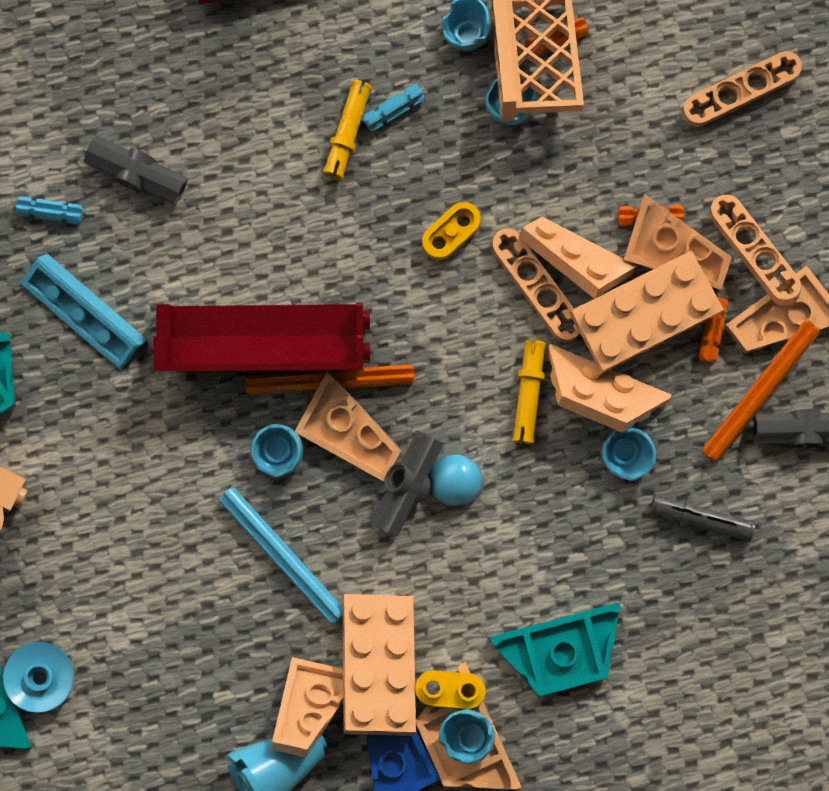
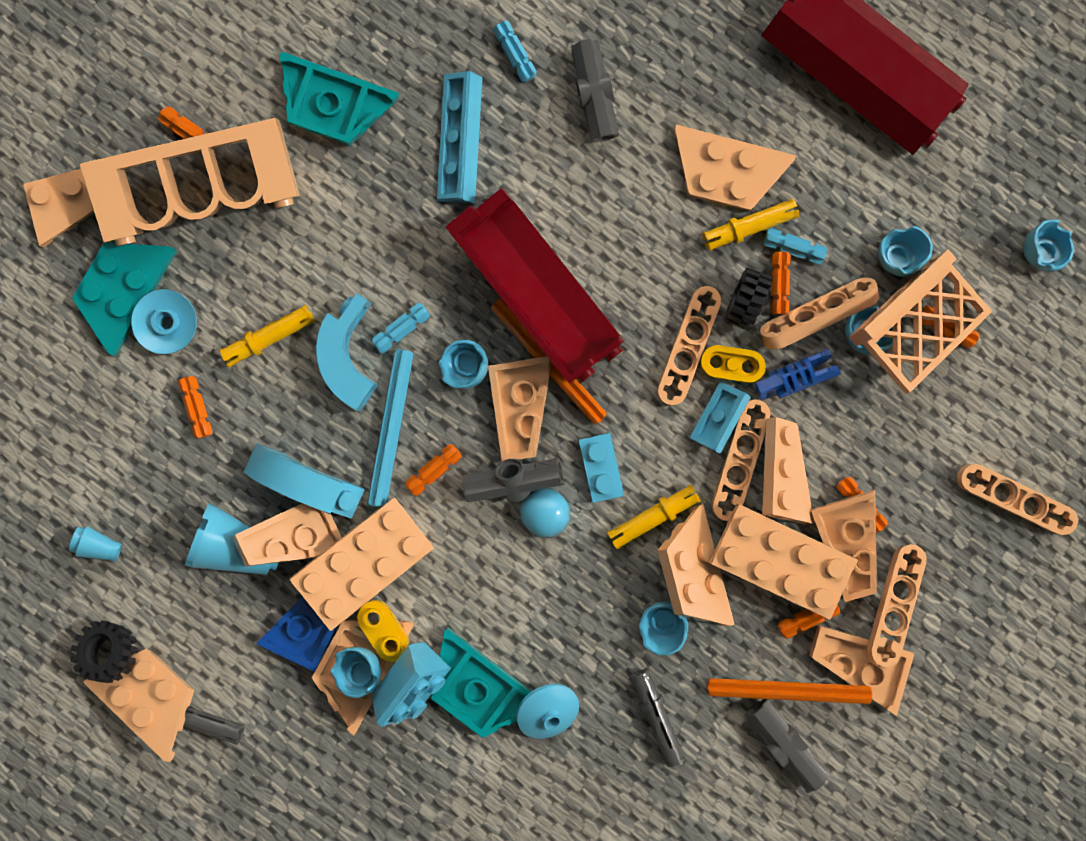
camera: 55 degrees right, 10 degrees up
none -> orange axle [178,376,212,439]
none -> yellow pin [219,304,316,368]
none -> medium azure arch [243,443,365,519]
none -> medium azure arch [316,293,378,411]
none -> medium azure slope [371,642,451,727]
none -> medium azure axle [372,303,430,353]
none -> orange axle [405,444,462,496]
none -> medium azure dish [516,684,579,739]
none -> medium azure plate [579,433,624,503]
none -> light nougat beam [657,286,721,406]
none -> light nougat wing [674,124,796,212]
none -> medium azure plate [690,382,751,454]
none -> black tyre [724,267,772,331]
none -> blue hinge [756,349,841,401]
none -> light nougat beam [760,278,880,350]
none -> orange axle [770,251,791,315]

